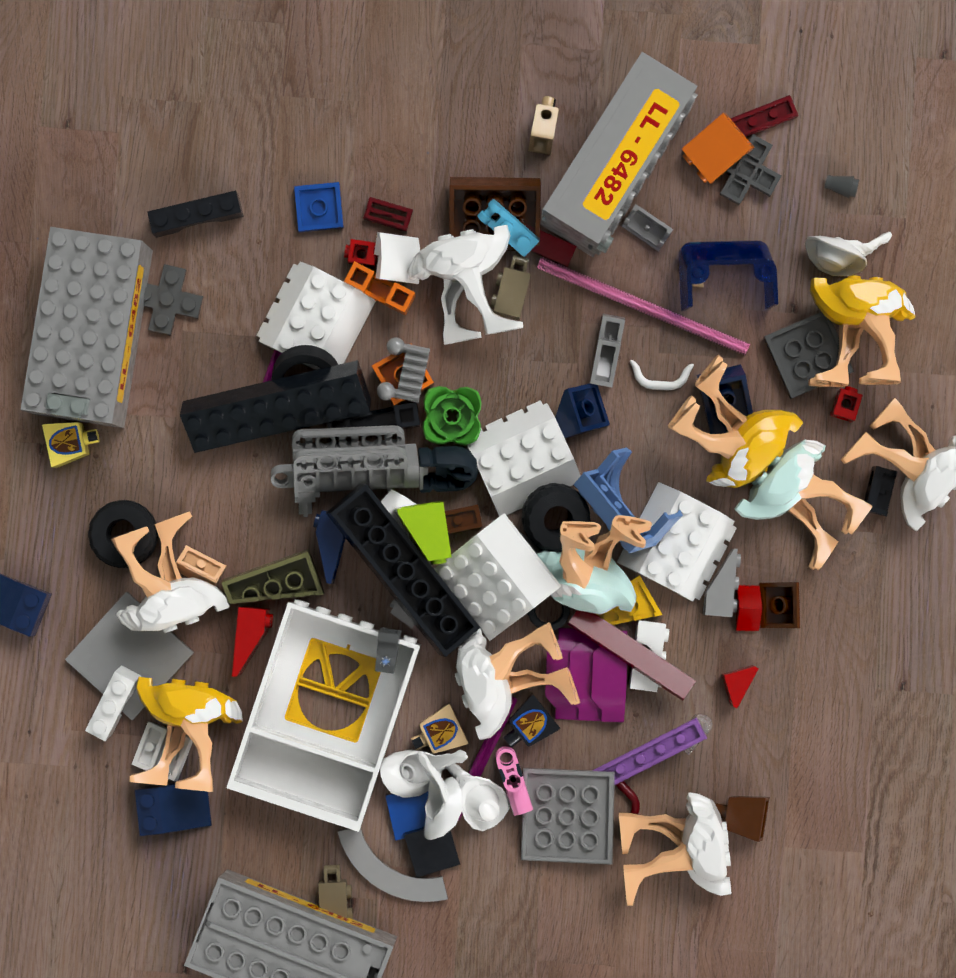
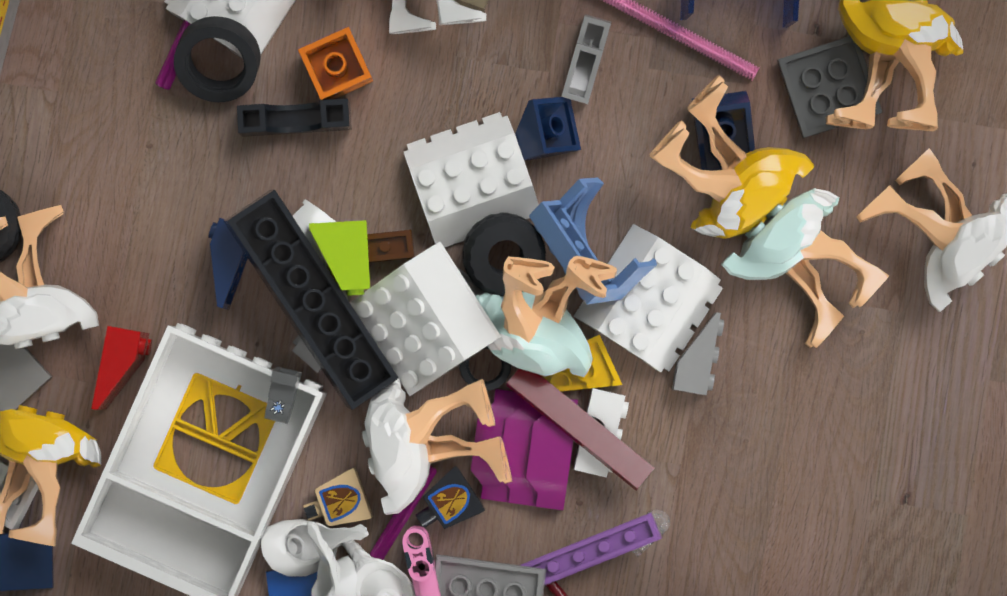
camera: 10 degrees right, 0 degrees up
light nougat slope [176,545,226,586] -> none
black brick [180,360,371,453] -> none
olive wedge [221,549,324,604] -> none
light grey piece [270,425,478,517] -> none
light grey gear [377,337,430,403] -> none
bright green brick [423,386,482,445] -> none
white animal [630,360,694,390] -> none
red slope [721,665,759,708] -> none
red slope [736,585,762,631] -> none
reddish brown slope [759,582,800,628] -> none
red brick [830,386,863,422] -> none
black hinge [864,466,897,517] -> none

